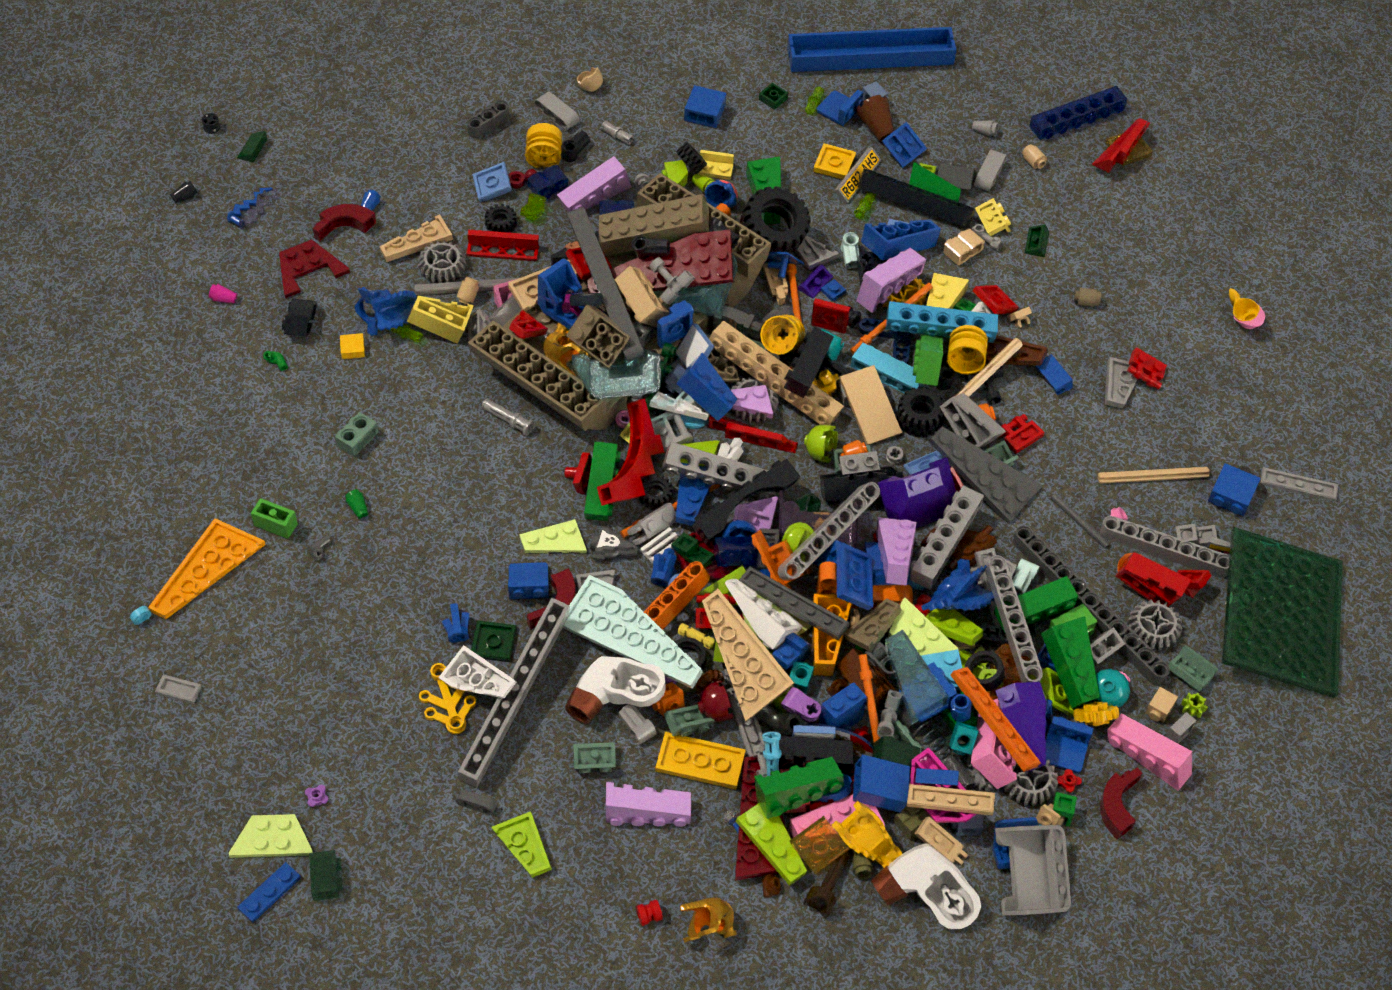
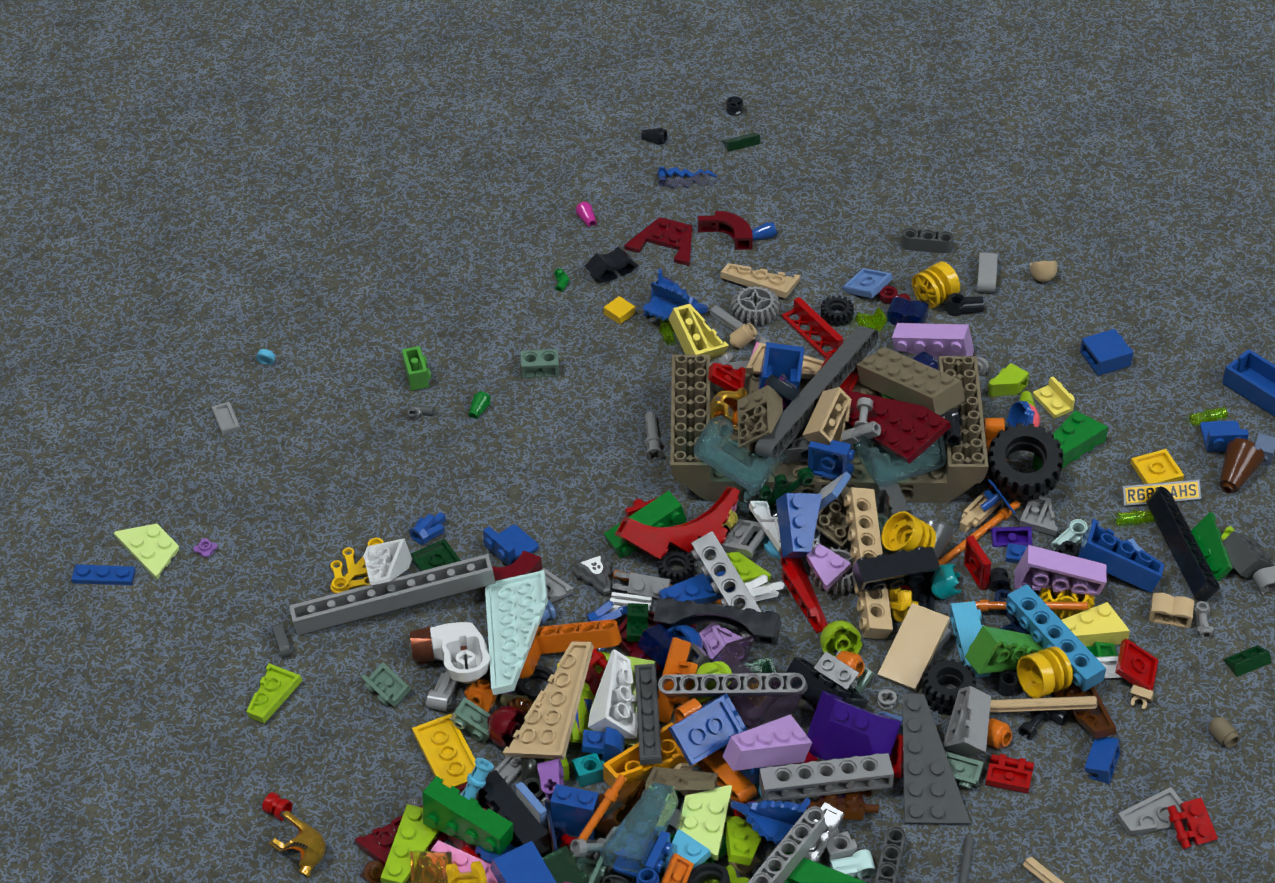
camera: 55 degrees right, 10 degrees down
light orange wing [148,519,266,619] -> none
clear green brick [309,850,343,901] -> none
yellowish green wing [519,519,587,553] -> none
light grey pin [601,121,634,146] -> none
lavender wedge [606,782,691,827] -> none
black piece [632,236,670,259] -> none
black tyre [676,142,707,174] -> none
dark green piece [759,82,788,110] -> none
blue slope [881,122,927,168] -> none
light yellow bracket [975,198,1011,236] -> none

